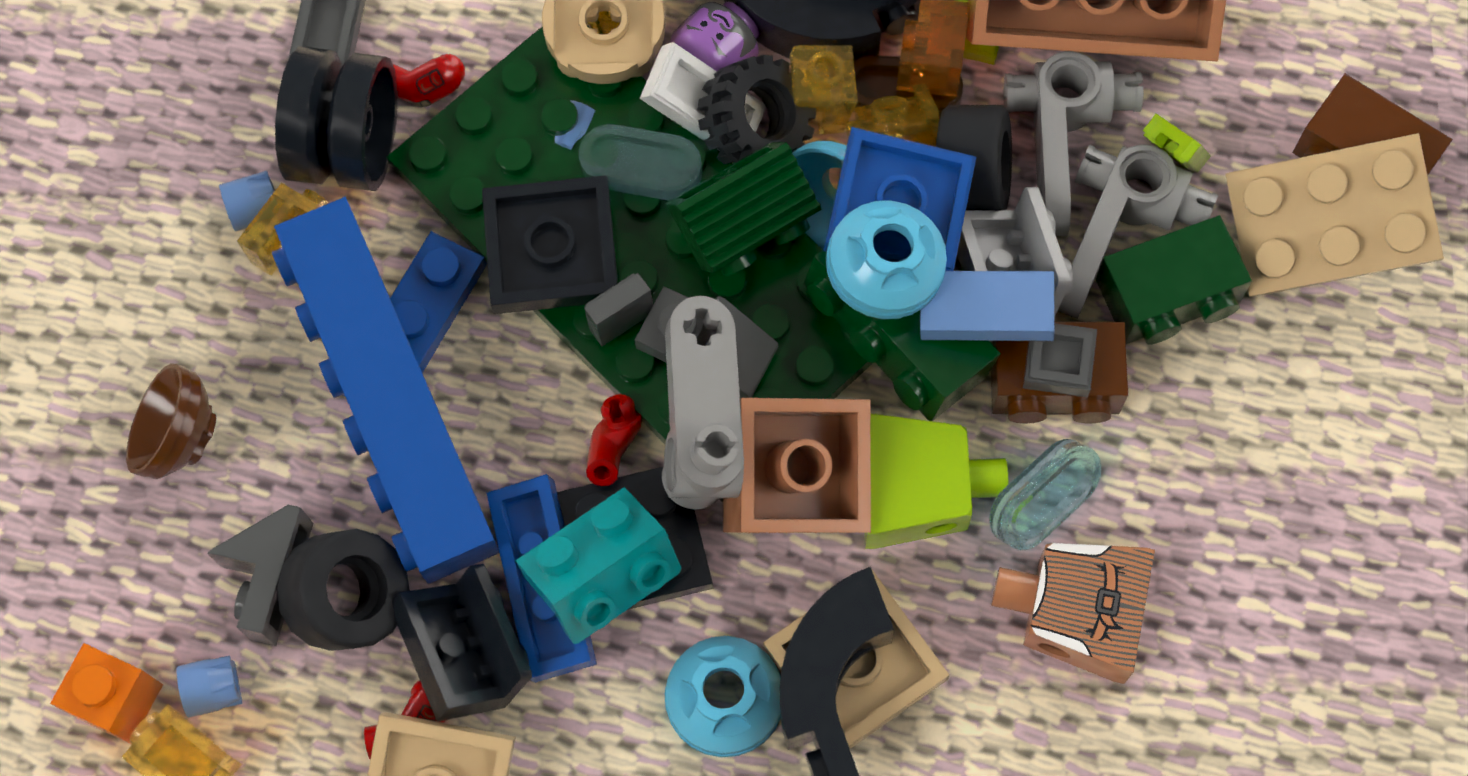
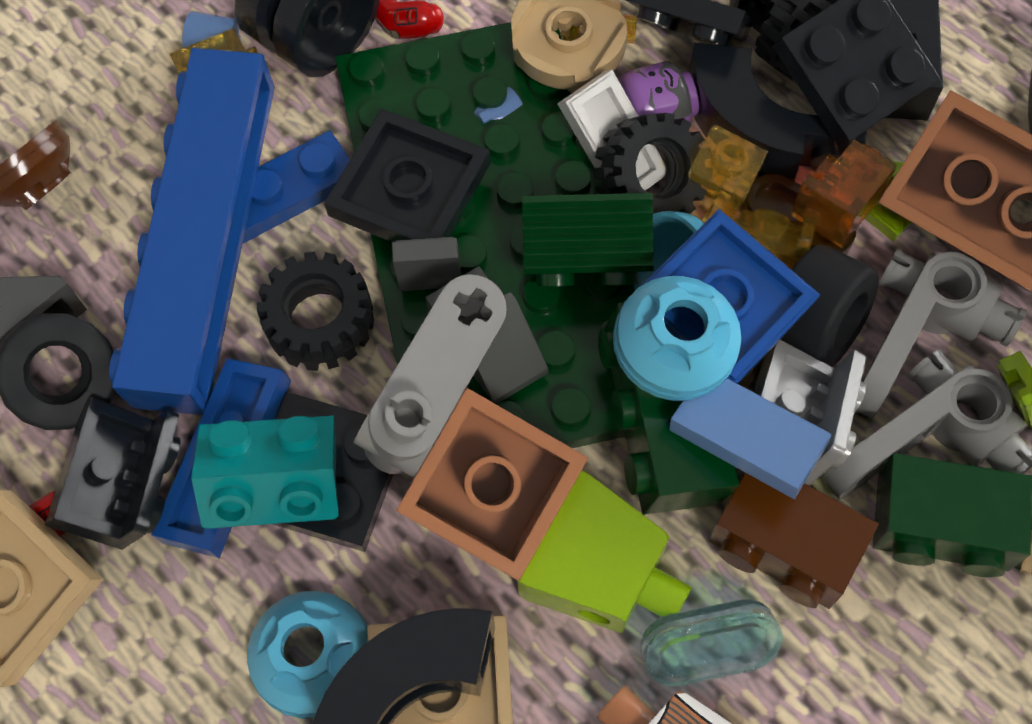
camera: 30 degrees right, 5 degrees down
clear light blue tile [579,124,702,200] -> none
red arm [586,394,642,486] -> none
dark grey tile [1022,323,1097,397] -> none
none -> black tyre [257,252,374,371]

